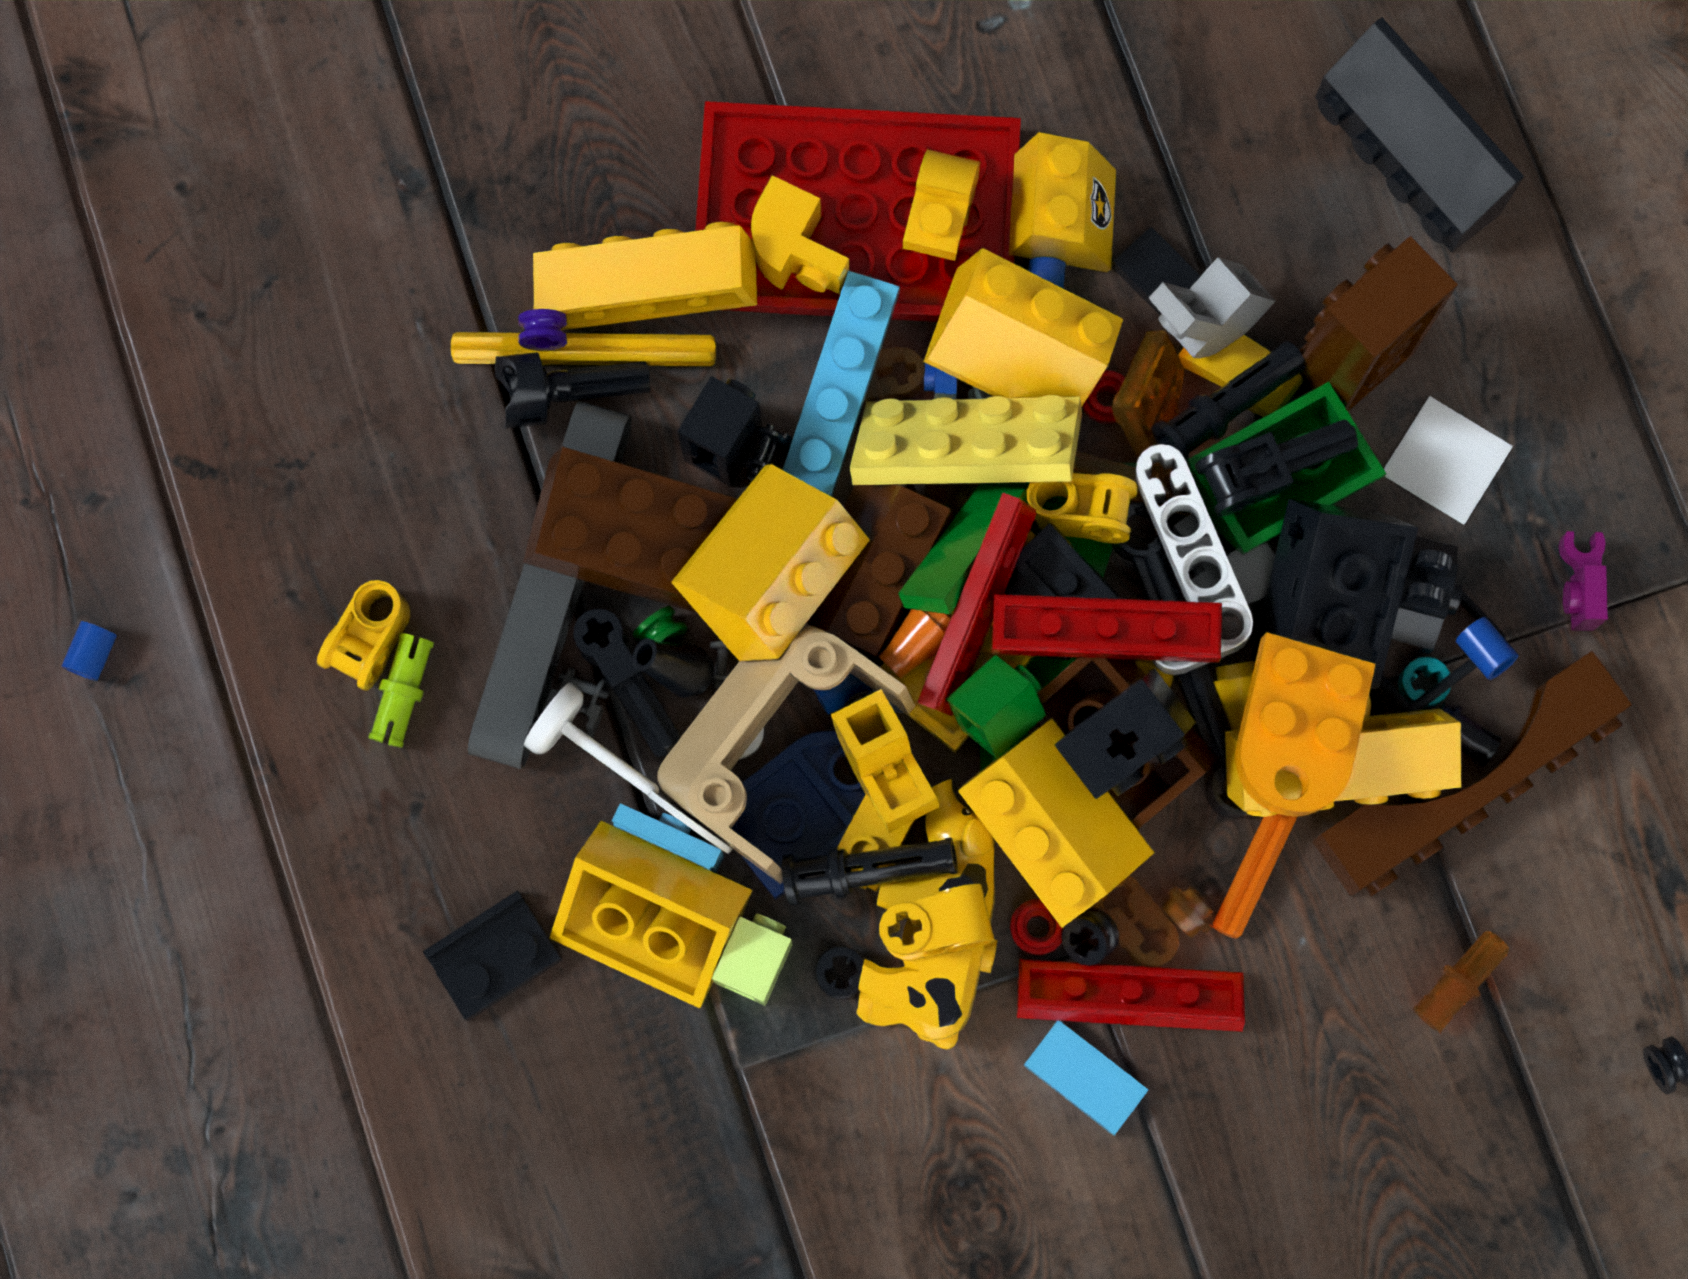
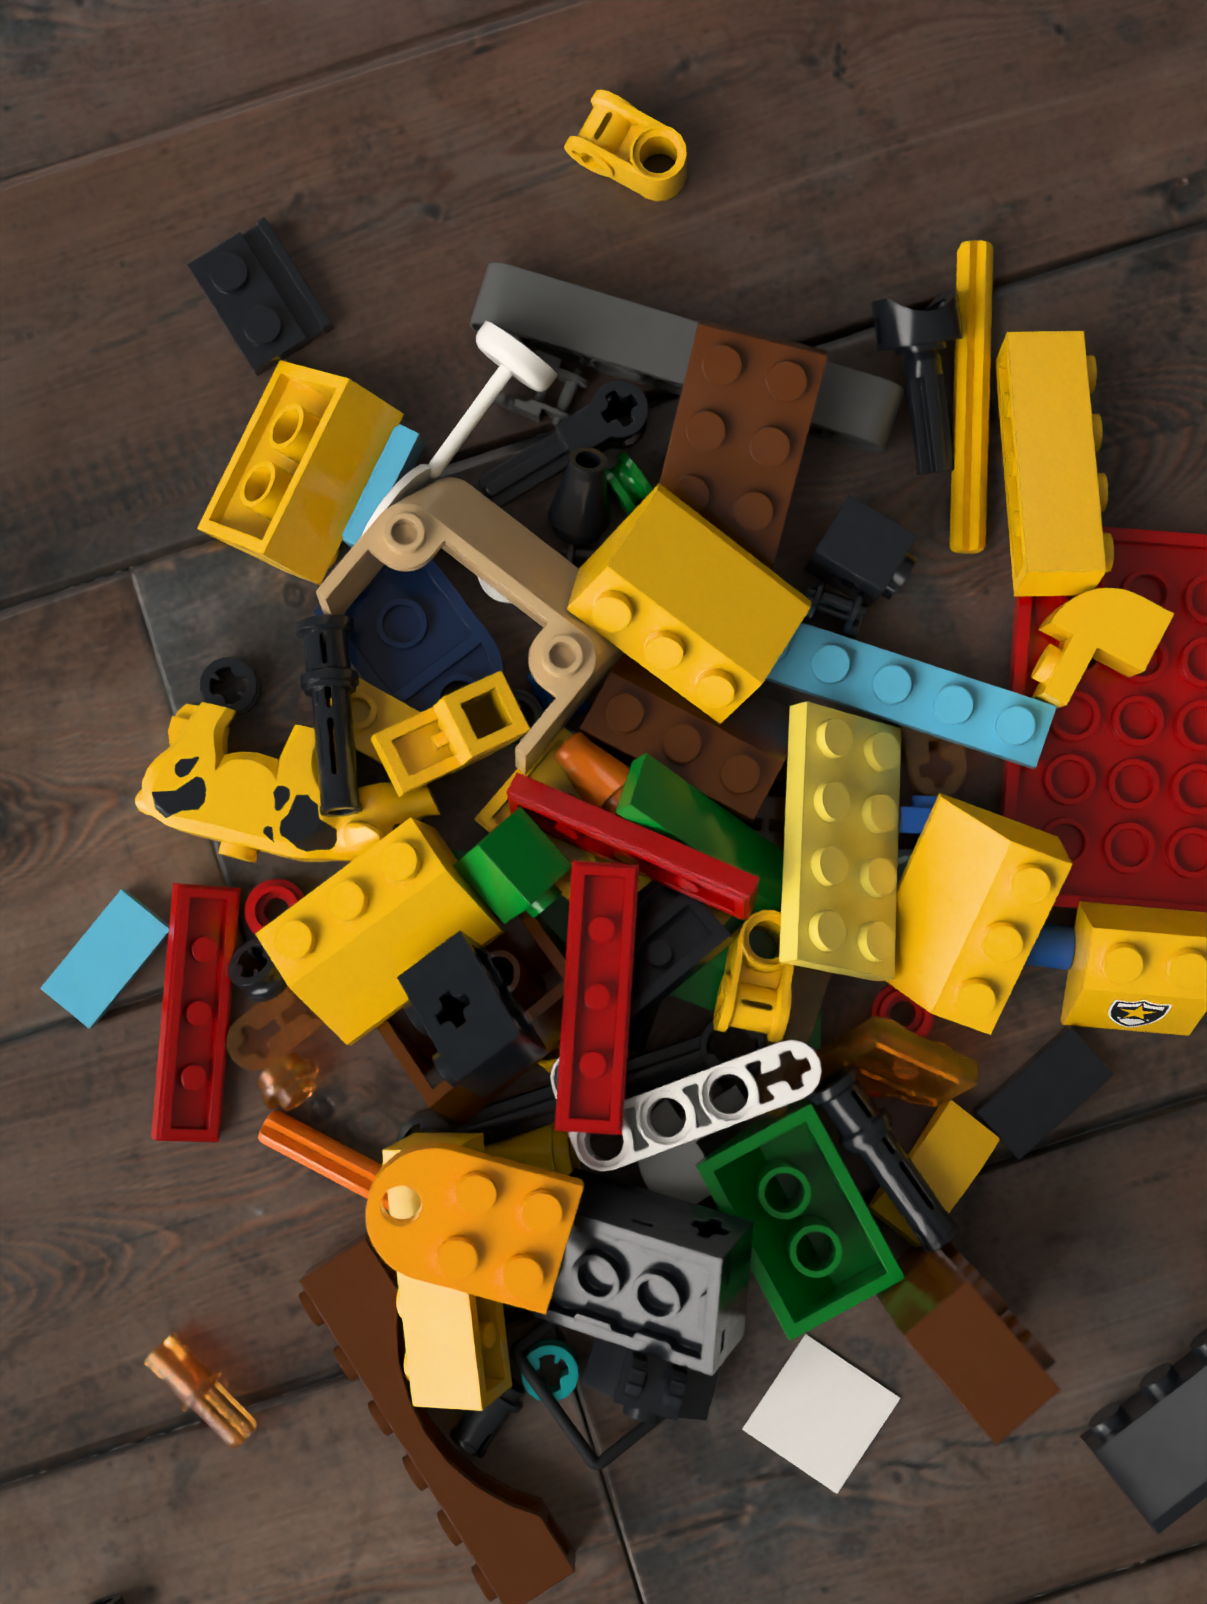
camera: 90 degrees right, 10 degrees up
lime pin [368,633,434,748] -> none
dark purple bush [518,309,567,351] -> none
yellowish green brick [712,913,793,1006] -> none
yellow piece [879,884,995,961] -> none
yellow brick [902,149,980,261] -> none
light grey brick [1149,257,1276,358] -> none
black connector [1195,420,1358,517] -> none
blue hinge [1456,617,1519,680] -> none
magenta plate [1559,531,1608,631] -> none

